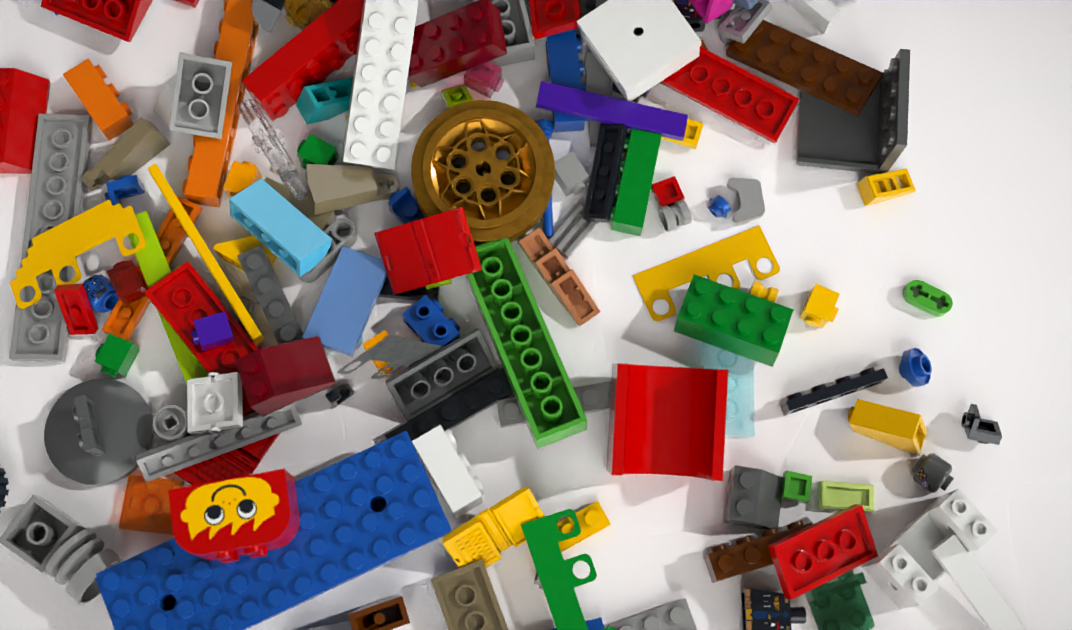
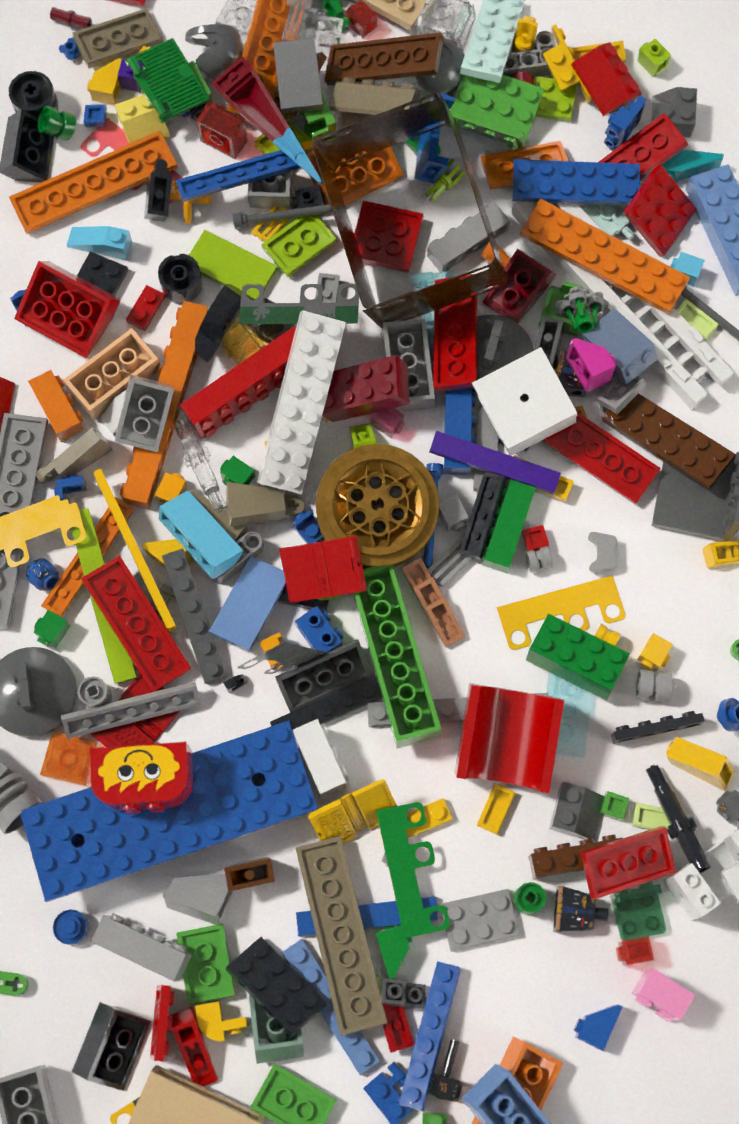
camera: 10 degrees right, 0 degrees up
red plate [54,284,99,335] -> none
clear red brick [106,260,148,306] -> none
white plate [187,372,243,435] -> none
dark purple brick [190,312,234,351] -> none
dark red slope [235,336,336,417] -> none
teal slope [296,77,353,125] -> none
blue plate [708,195,731,218] -> none
none -> light nougat brick [63,328,160,420]
none -> yellow tile [476,783,516,835]
none -> green wheel [513,882,546,915]
none -> light grey wheel [636,669,673,702]
none -> black piece [646,765,711,873]

